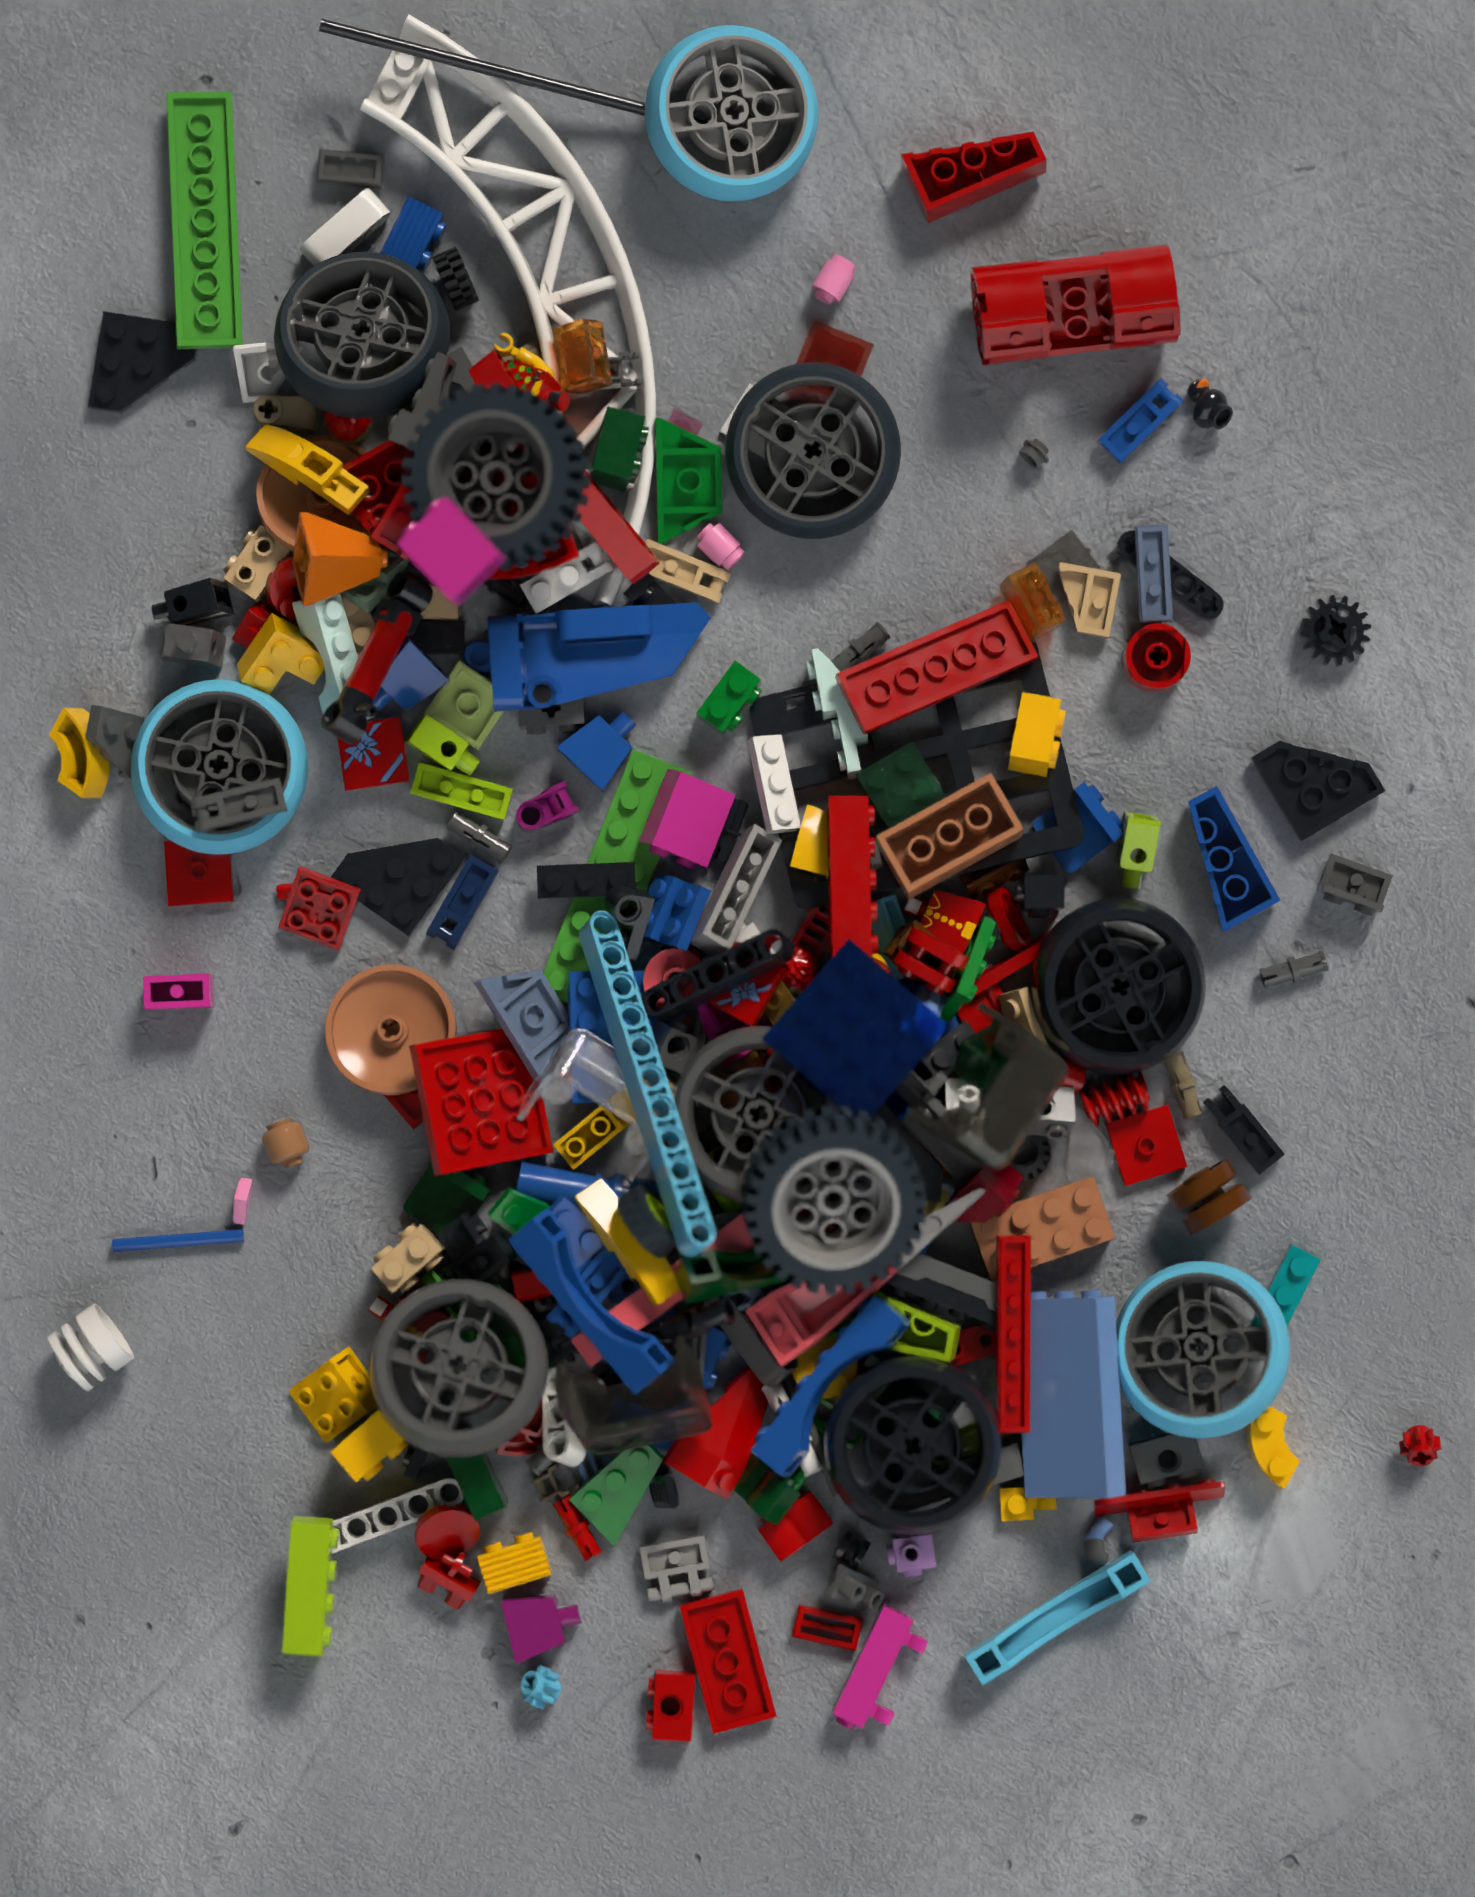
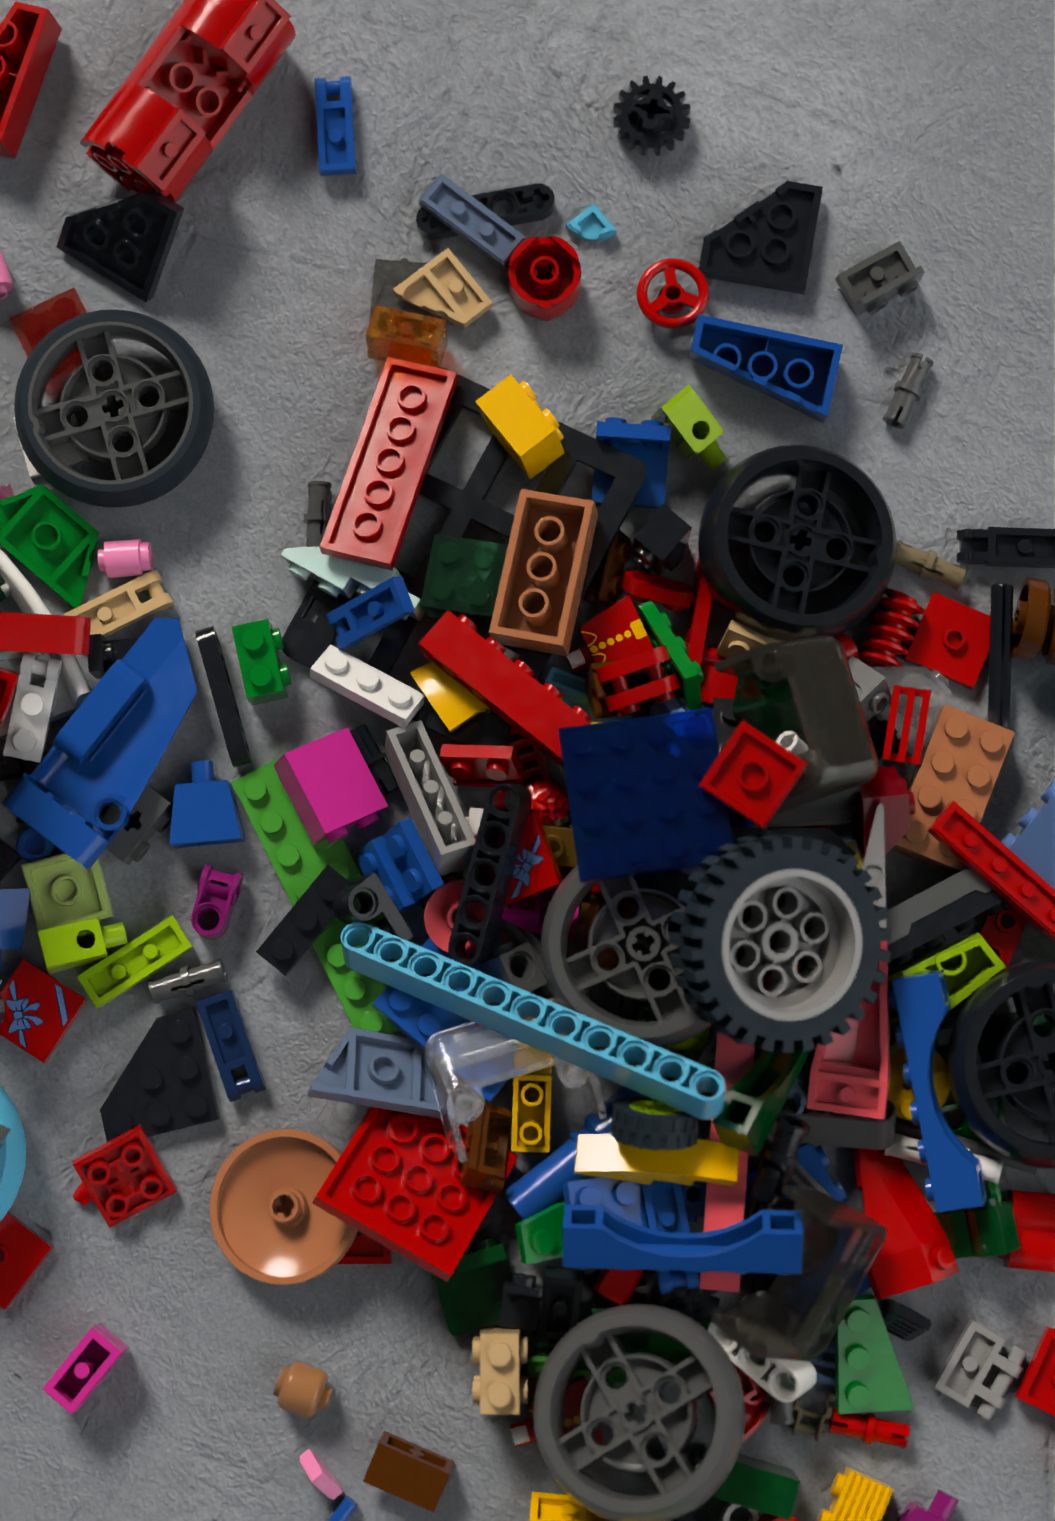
camera: 40 degrees left, 5 degrees down
dark grey plate [1019,439,1049,469] -> none
black animal [1187,379,1233,429] -> none
none -> black plate [56,189,184,302]
none -> black beam [195,626,252,767]
none -> blue plate [326,576,415,650]
none -> reddish brown hinge [363,1431,455,1513]
none -> red plate [439,744,527,787]
none -> reddish brown hinge [460,1100,511,1193]
none -> medium azure tile [566,203,616,242]
none -> red piece [637,258,709,329]
none -> red tile [698,720,809,830]
none -> red tile [882,685,931,765]
none -> black axle [988,583,1013,729]

